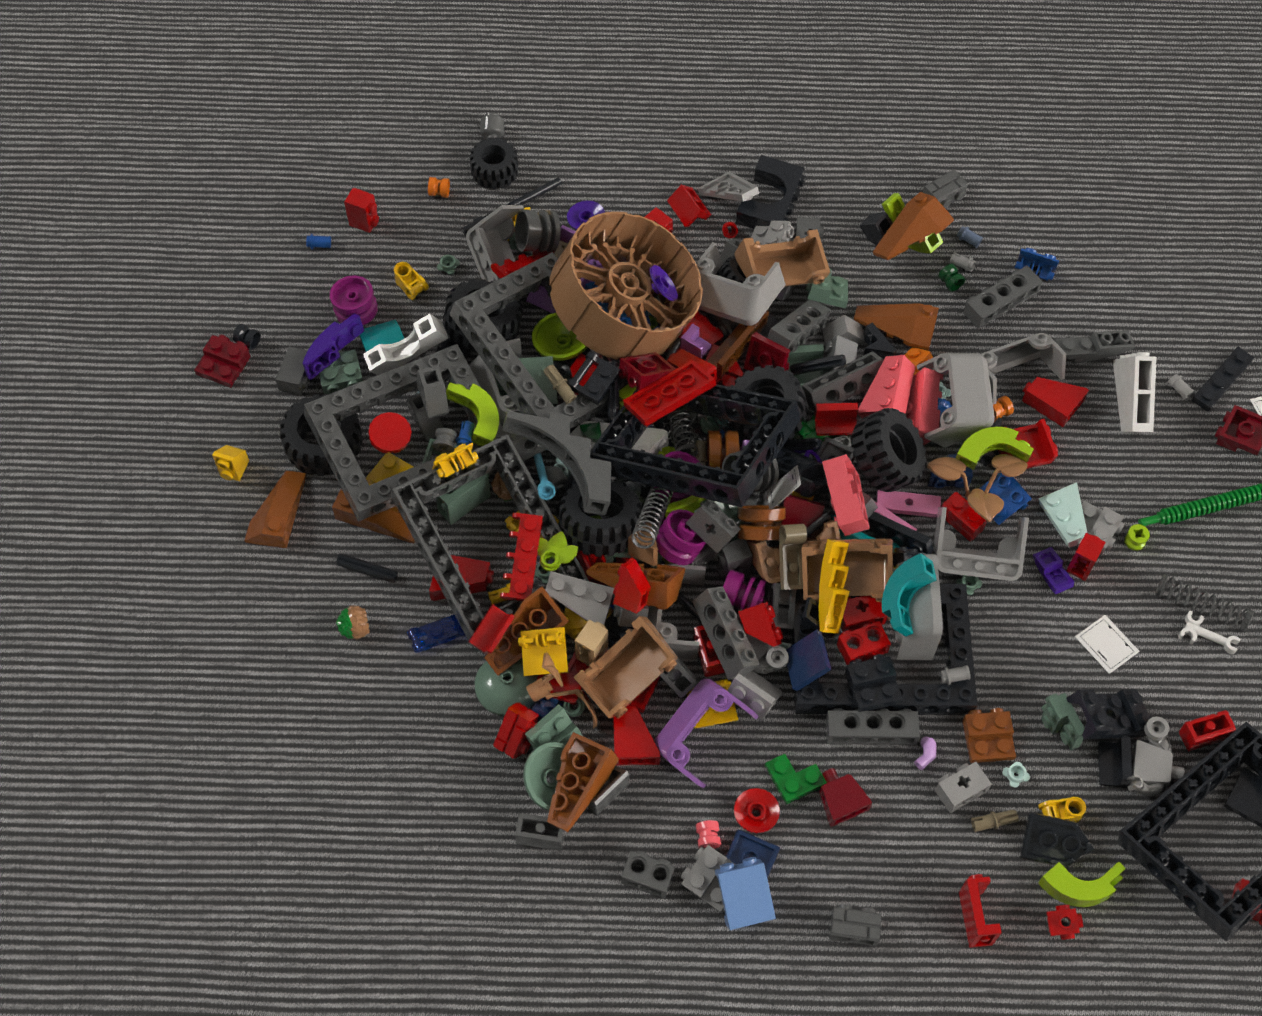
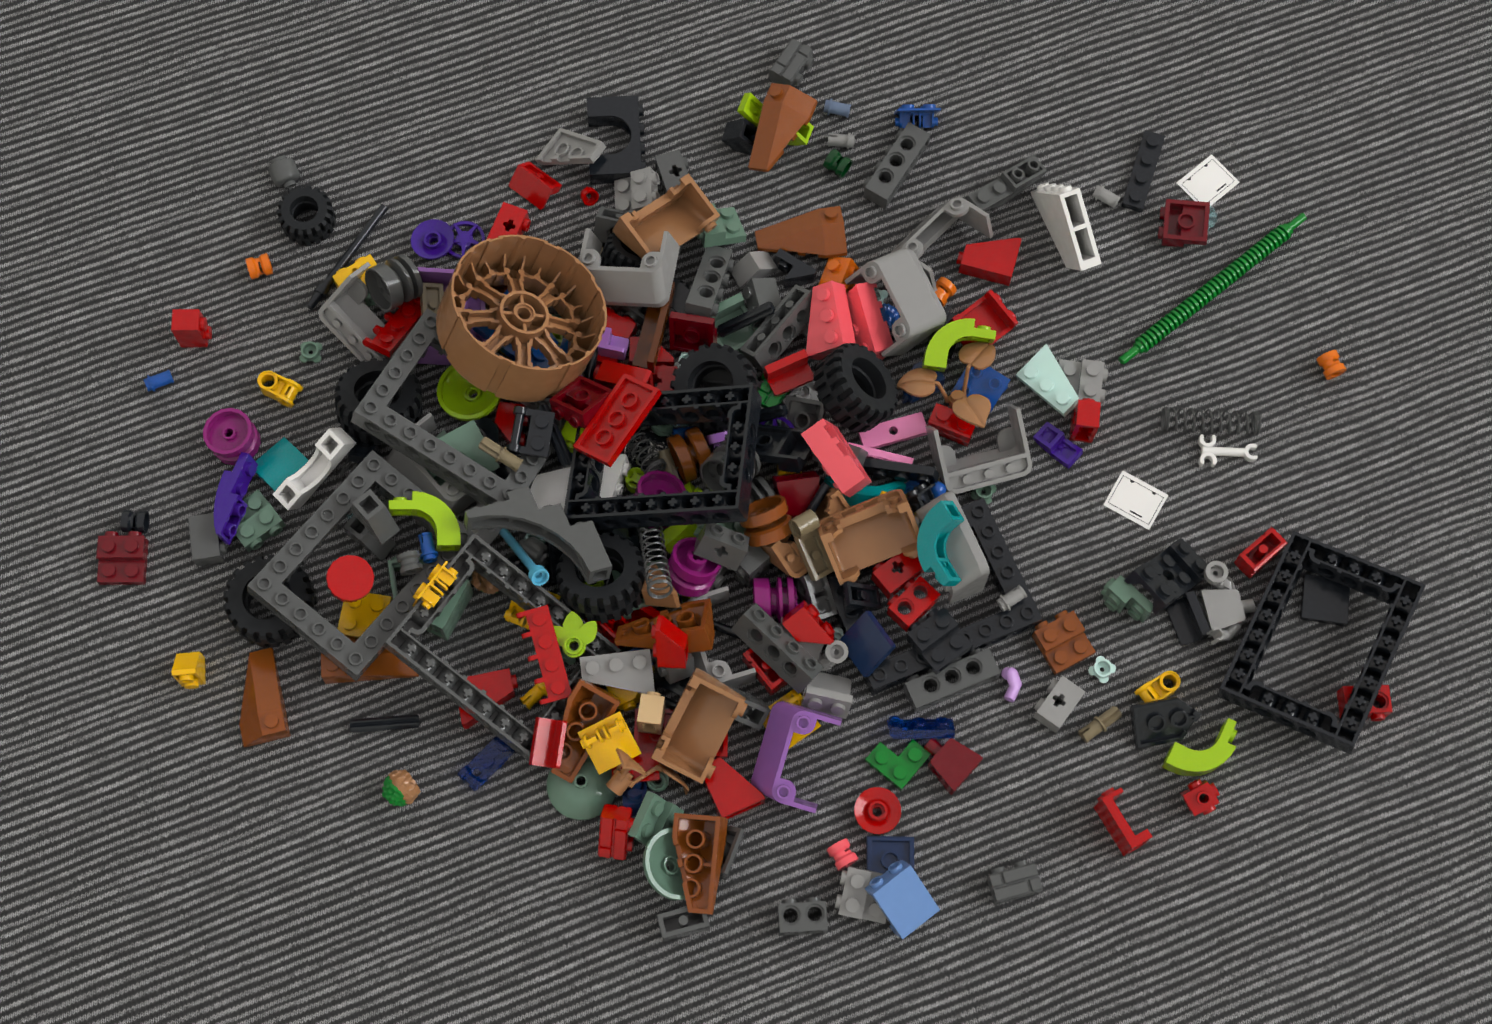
camera: 25 degrees left, 10 degrees up
dark green tile [579,422,602,443] -> none
dark purple dish [650,265,678,301] -> none
white sticker [767,465,801,509] -> none
yellow slope [819,539,850,633] -> none
lime wheel [1124,524,1150,551] -> none
none -> clear blue plate [887,716,955,739]

